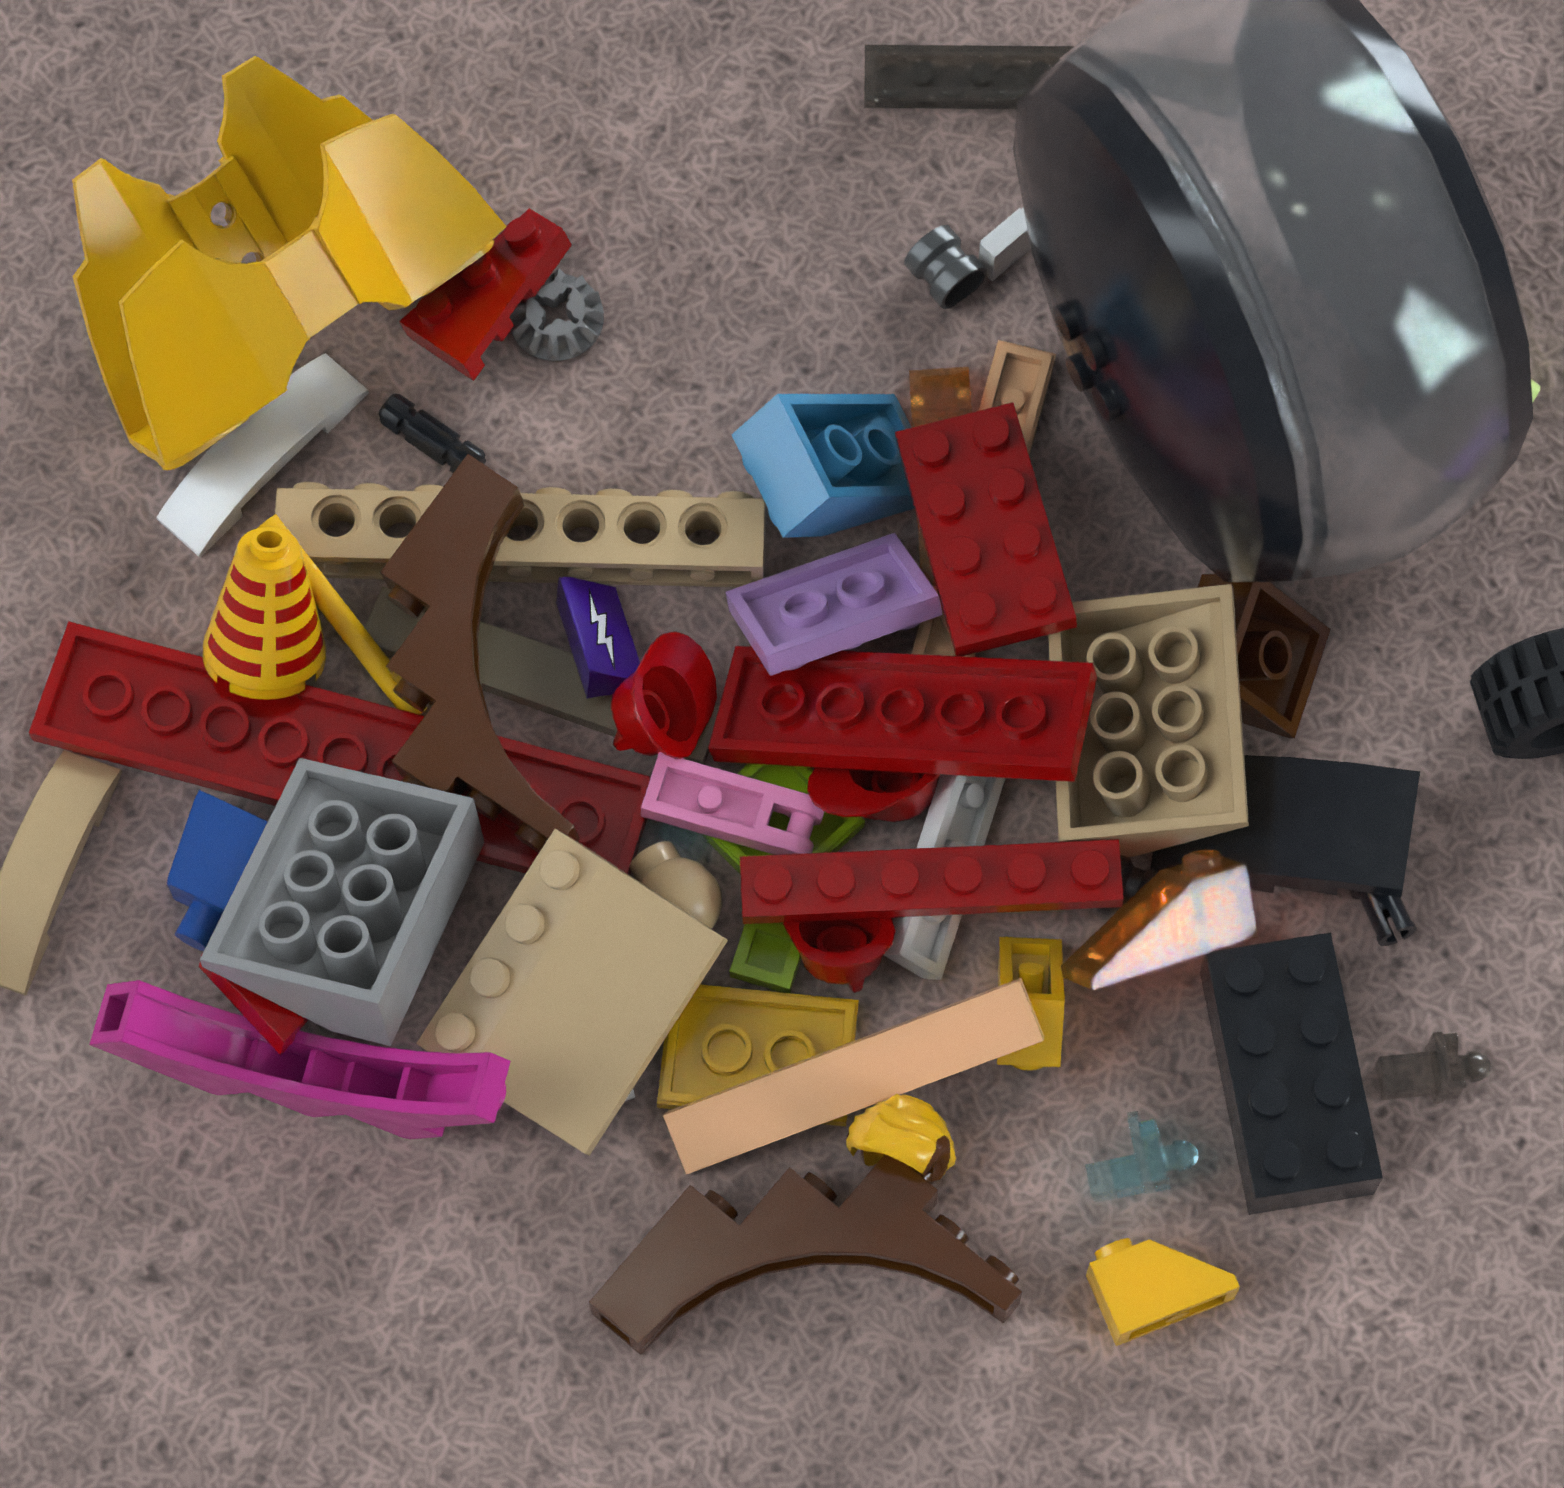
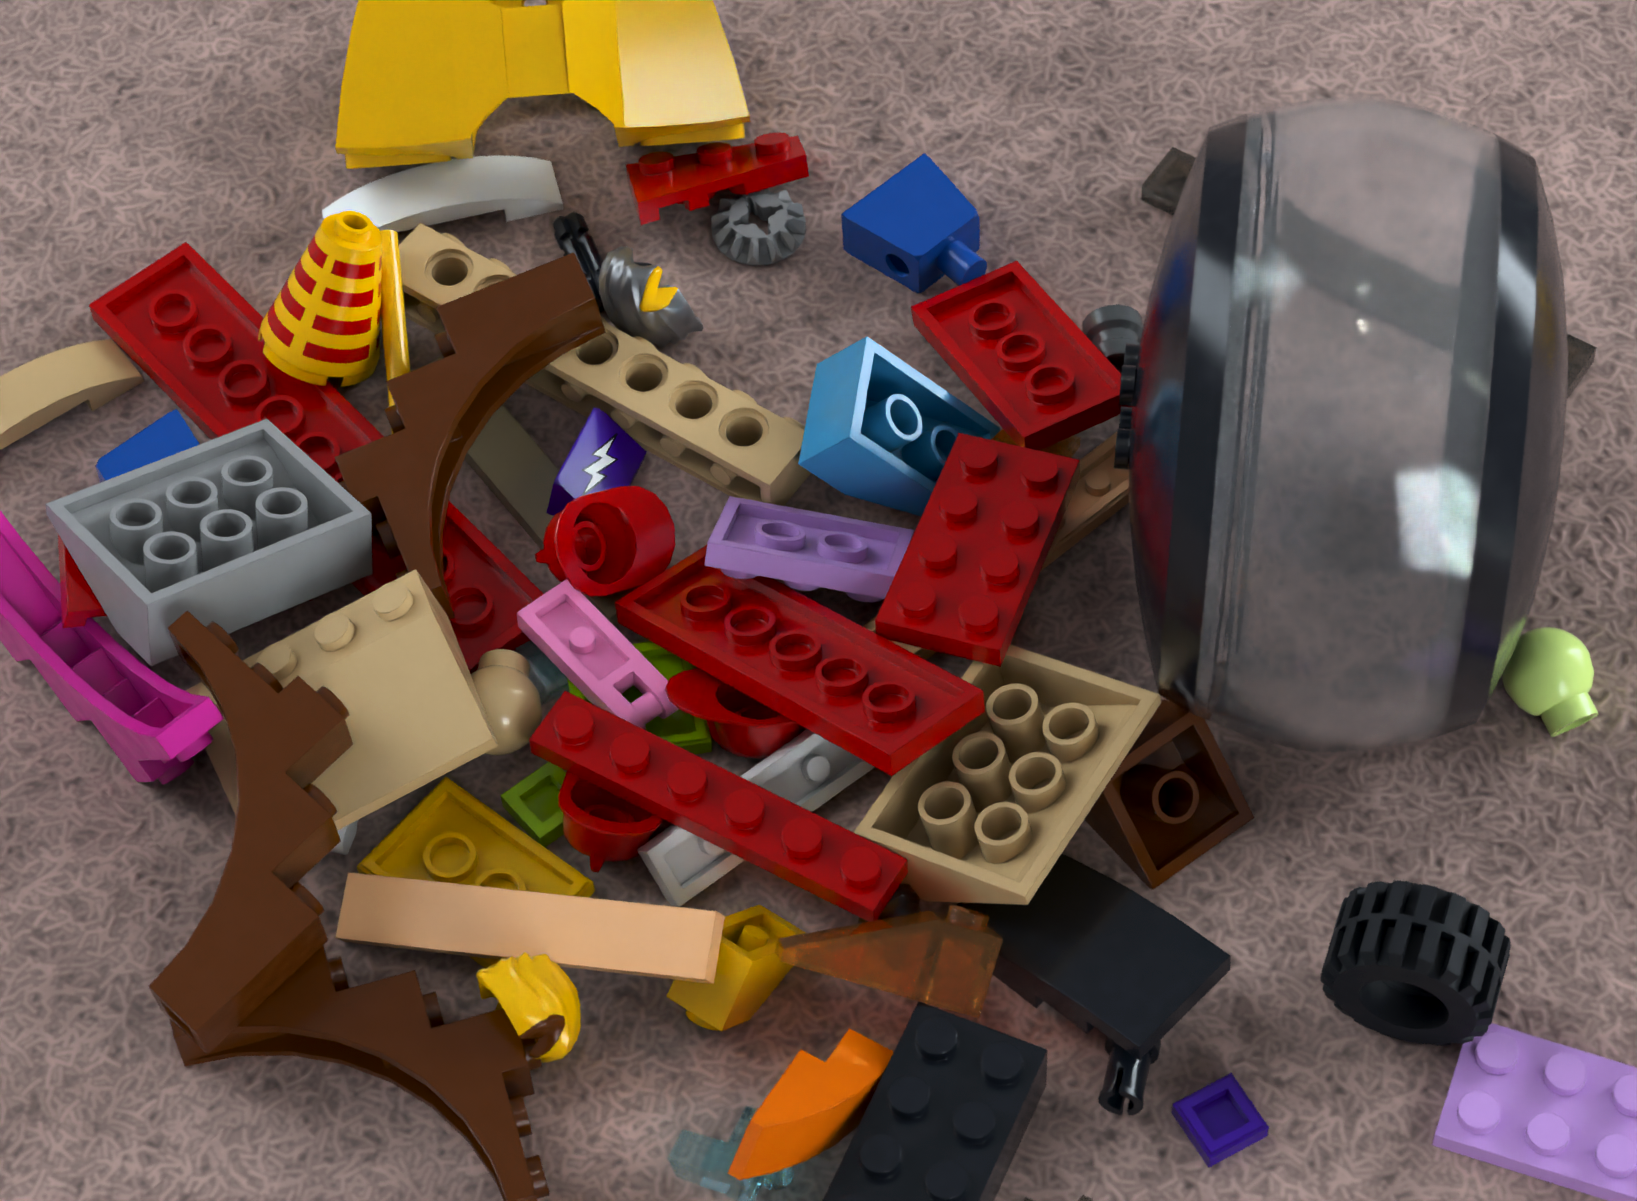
camera: 35 degrees right, 15 degrees down
none -> reddish brown arch [149,611,353,1055]
none -> flat silver hair [599,246,703,348]
none -> orange slope [727,1028,894,1180]
none -> blue torso [841,153,987,293]
none -> red plate [911,260,1132,451]
none -> dark purple tile [1171,1073,1269,1168]

